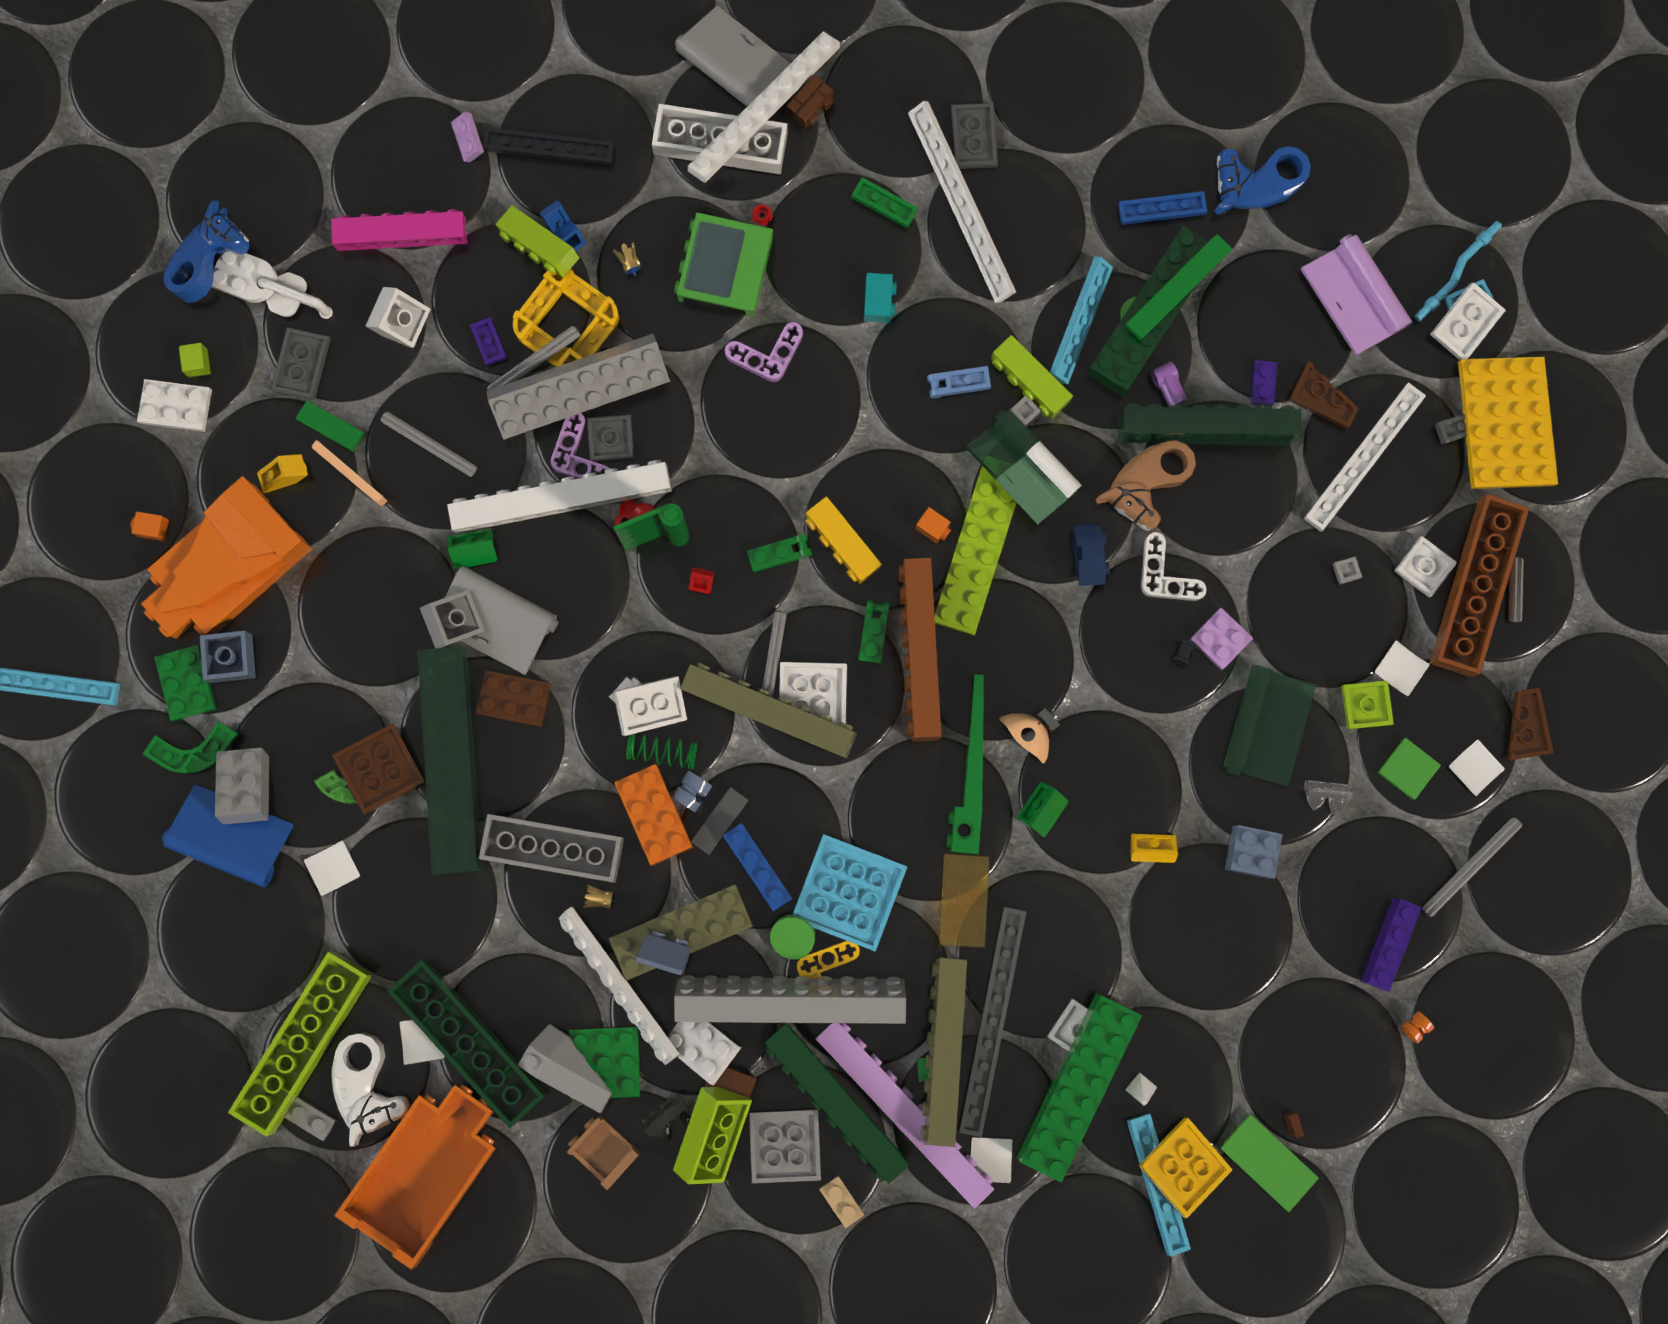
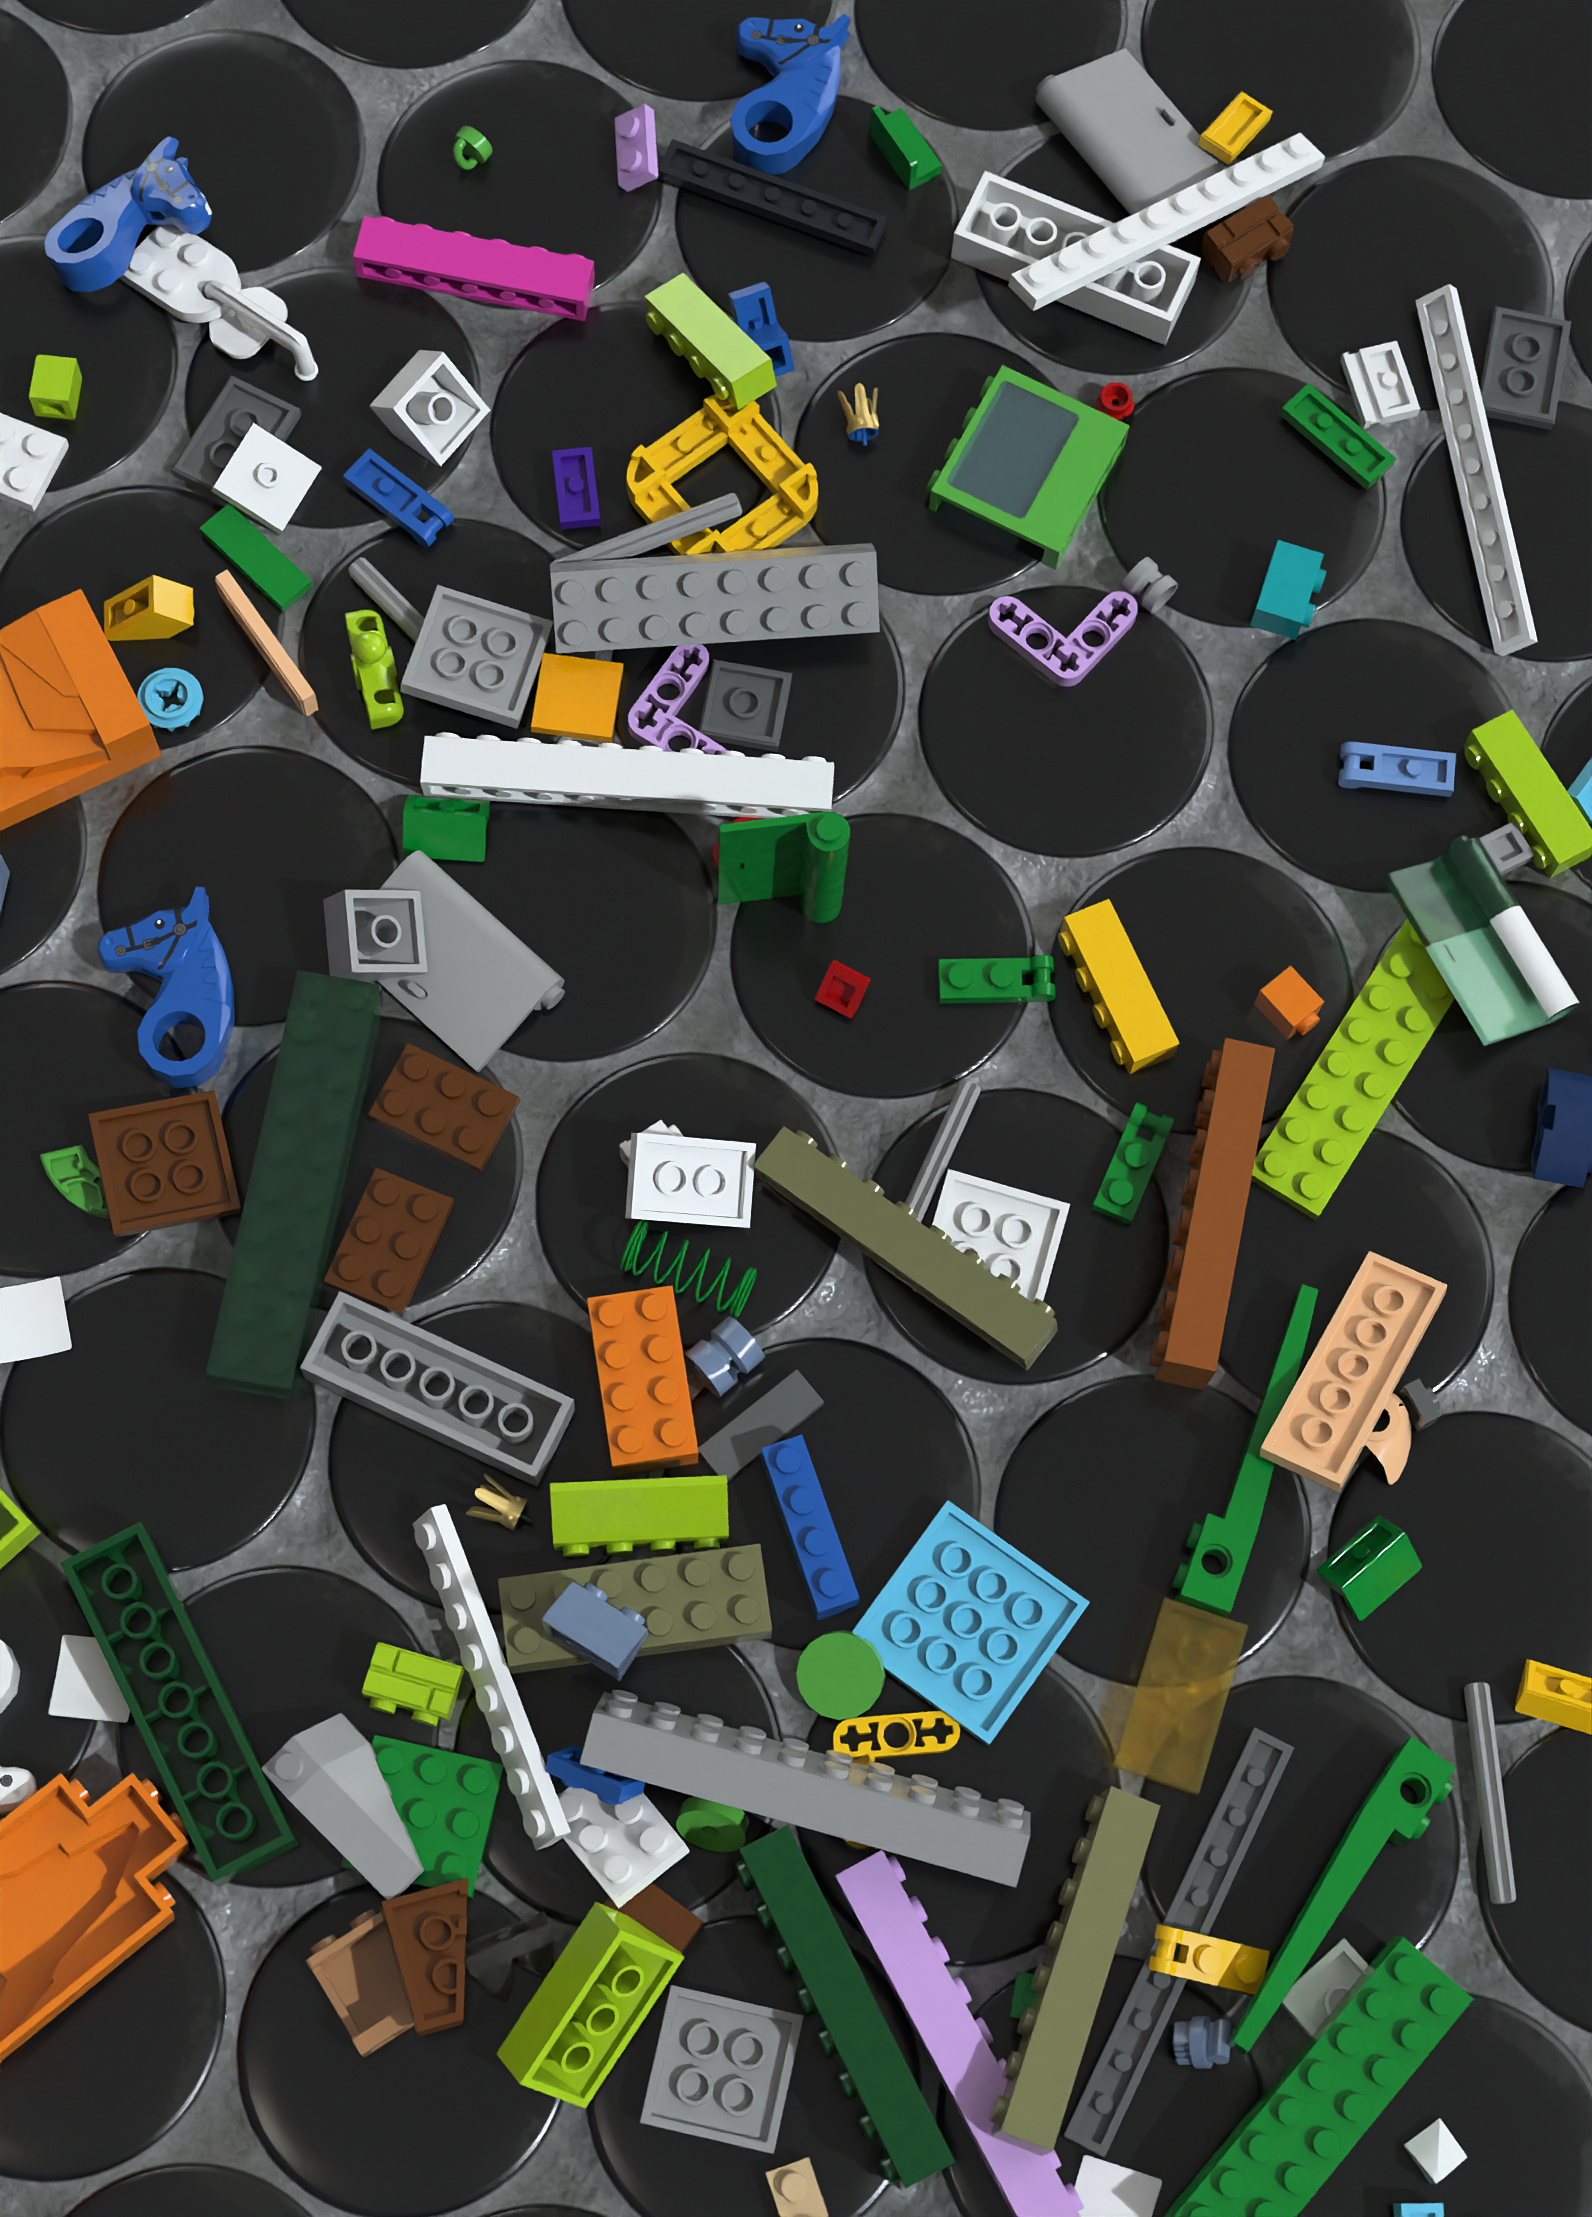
camera: 15 degrees right, 10 degrees down
none -> blue animal [97,886,235,1088]
none -> medium azure gear [137,668,204,731]
none -> white plate [211,423,322,535]
none -> reddish brown plate [324,1168,455,1317]
none -> blue plate [343,448,455,548]
none -> lime piece [345,610,404,730]
none -> lime brick [362,1642,465,1727]
none -> reddish brown wing [380,1878,468,2037]
none -> light grey plate [400,585,554,729]
none -> bright green tile [453,126,492,170]
none -> light orange tile [531,653,623,743]
none -> blue plate [545,1745,645,1805]
none -> lime slope [550,1475,729,1558]
none -> bright green piece [676,1796,750,1852]
none -> blue animal [730,14,851,175]
none -> green panel [868,105,942,190]
none -> light grey wheel [1122,557,1178,614]
none -> yellow plate [1148,1924,1270,1994]
none -> sand blue piece [1173,2016,1232,2069]
none -> yellow tile [1198,91,1272,165]
none -> green piece [1228,1736,1456,2055]
none -> light nougat plate [1259,1251,1447,1492]
none -> white plate [1341,341,1420,429]
none -> light grey axle [1464,1682,1516,1904]

